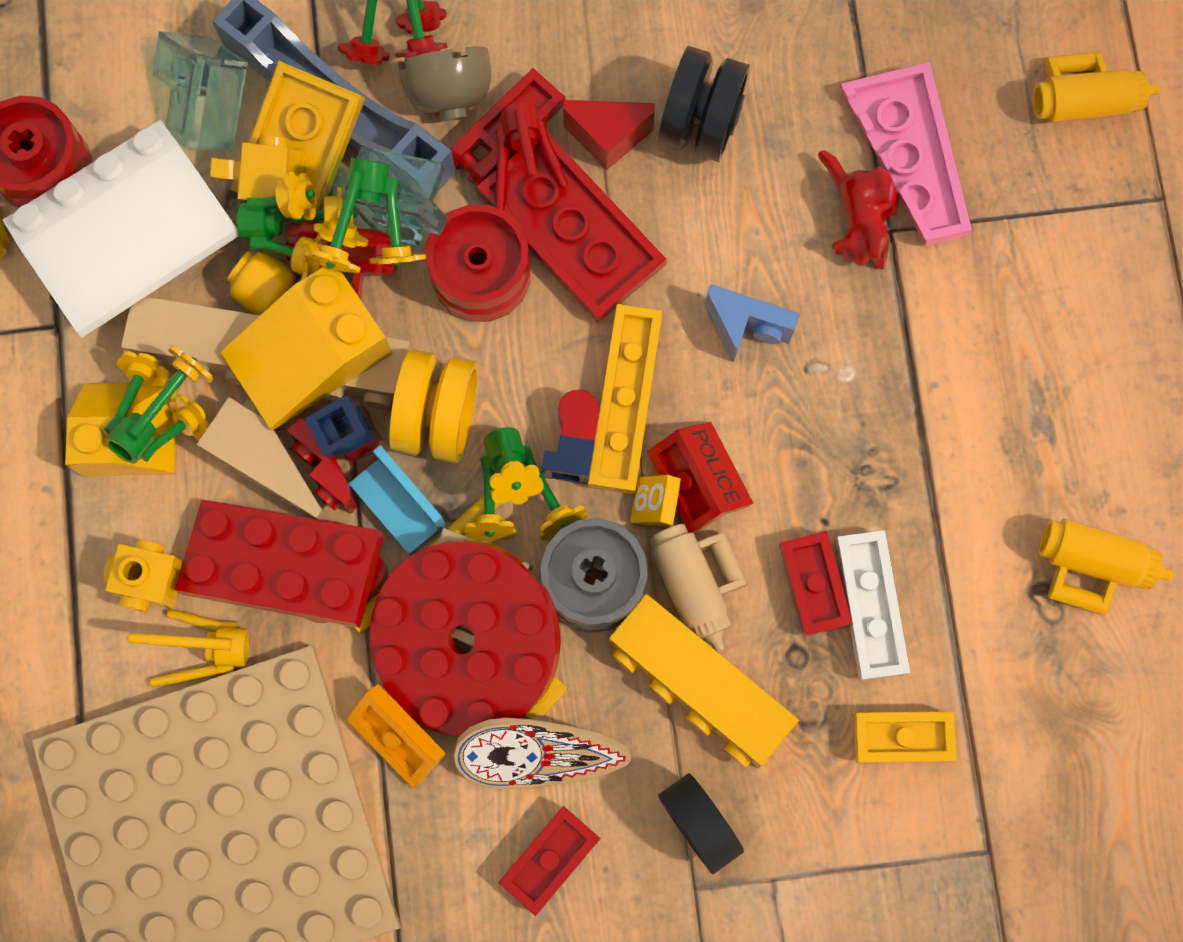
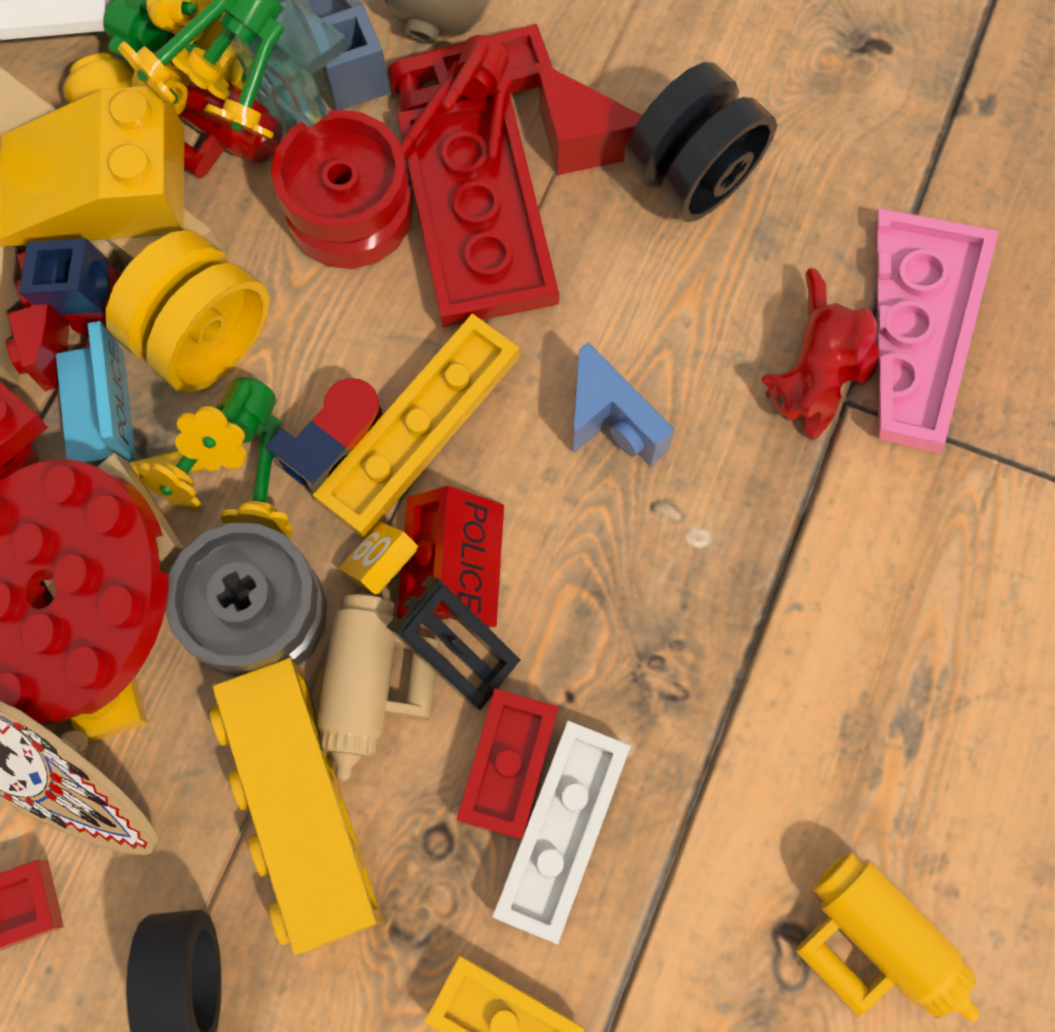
camera: 30 degrees right, 5 degrees down
none -> black tile [386,575,521,710]

